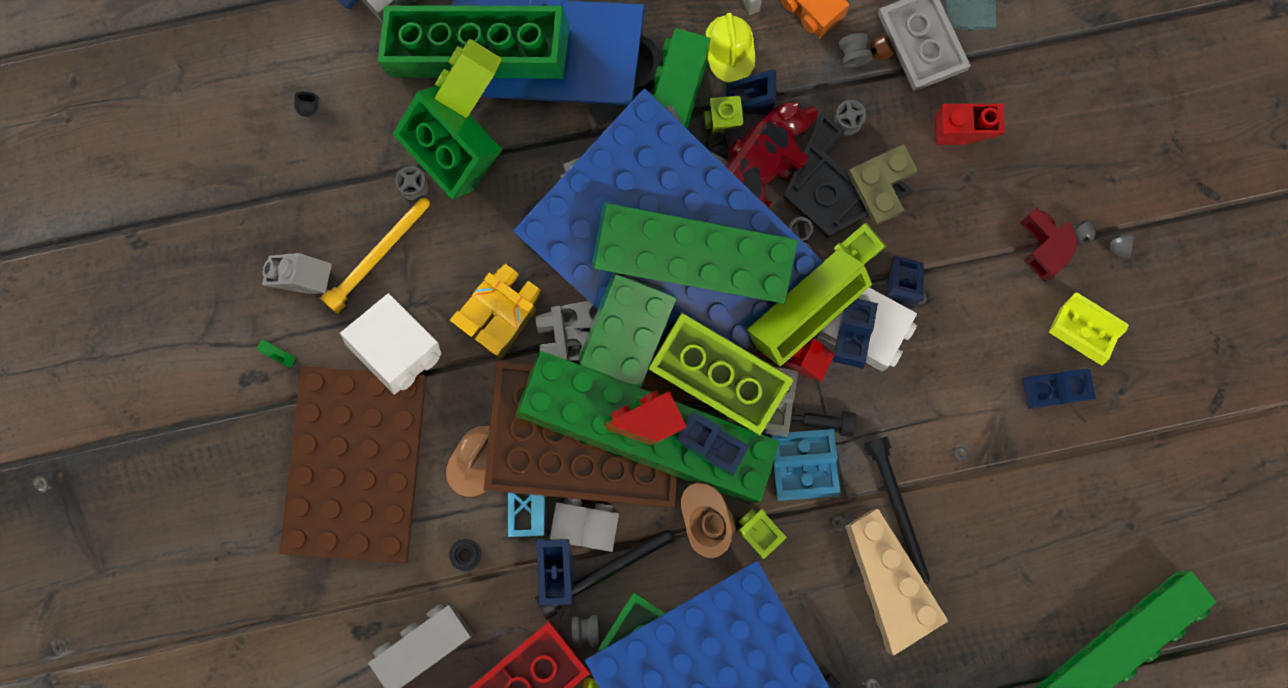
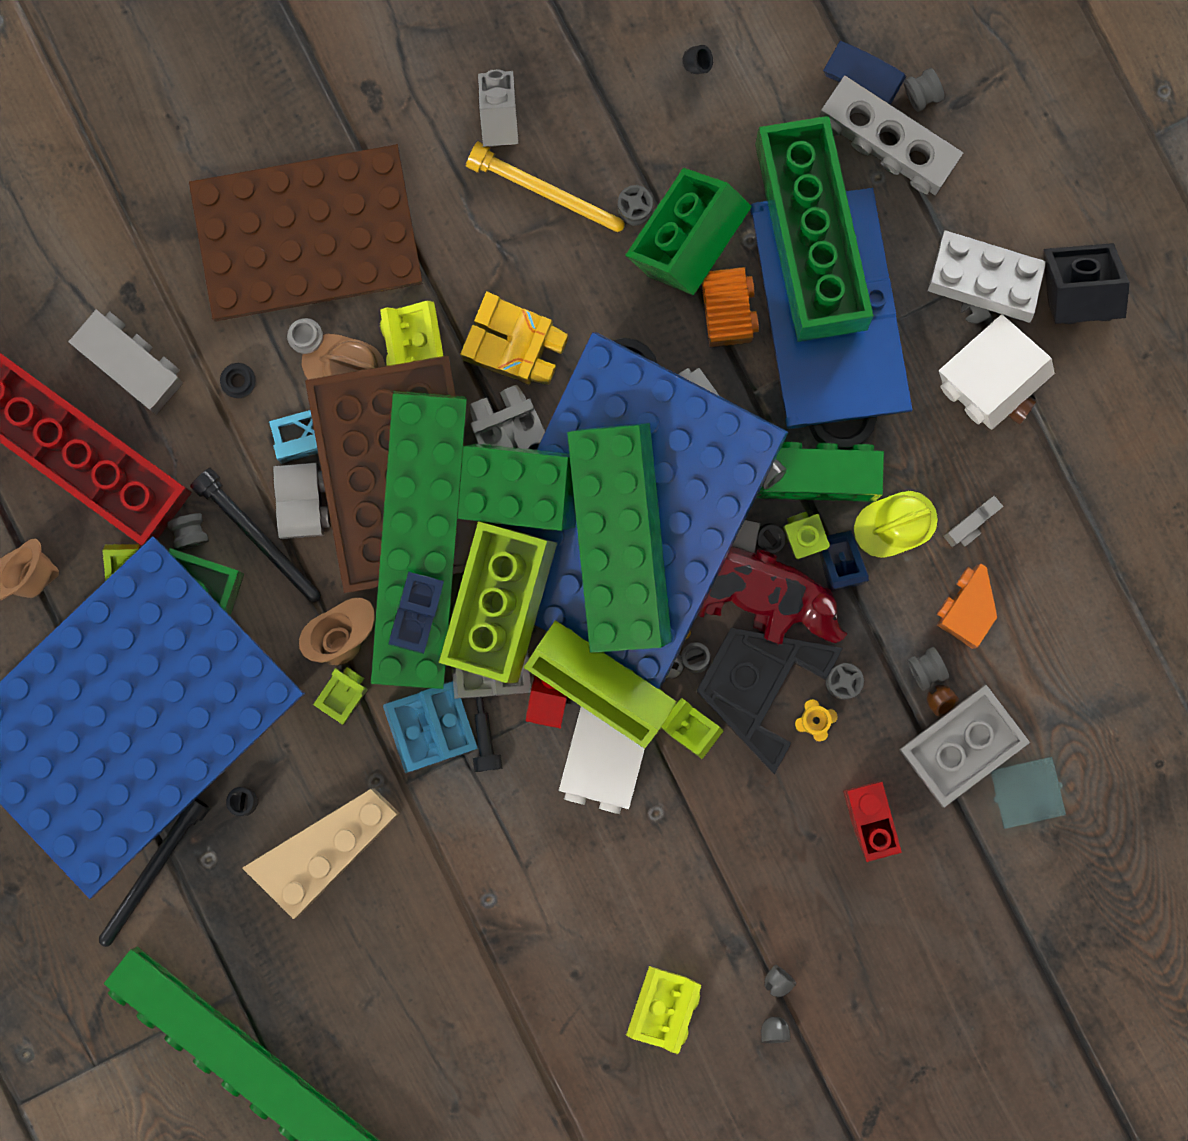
camera: 75 degrees right, 5 degrees up
green tile [256,339,297,368] -> none
white brick [340,293,442,395] -> none
lime brick [434,38,502,118] -> none
dark blue slope [536,539,574,605] -> none
red slope [605,390,687,445] -> none
dark blue slope [832,298,878,369] -> none
olive plate [848,144,918,226] -> none
black piece [864,436,930,585] -> none
dark blue slope [884,256,924,309] -> none
dark red brick [1020,207,1077,282] -> none
dark blue slope [1022,369,1096,409] -> none
none -> black hinge [226,787,258,816]
none -> light grey plate [287,318,323,354]
none -> neon yellow bracket [380,301,443,366]
none -> orange brick [702,267,759,347]
none -> yellow plate [795,699,837,742]

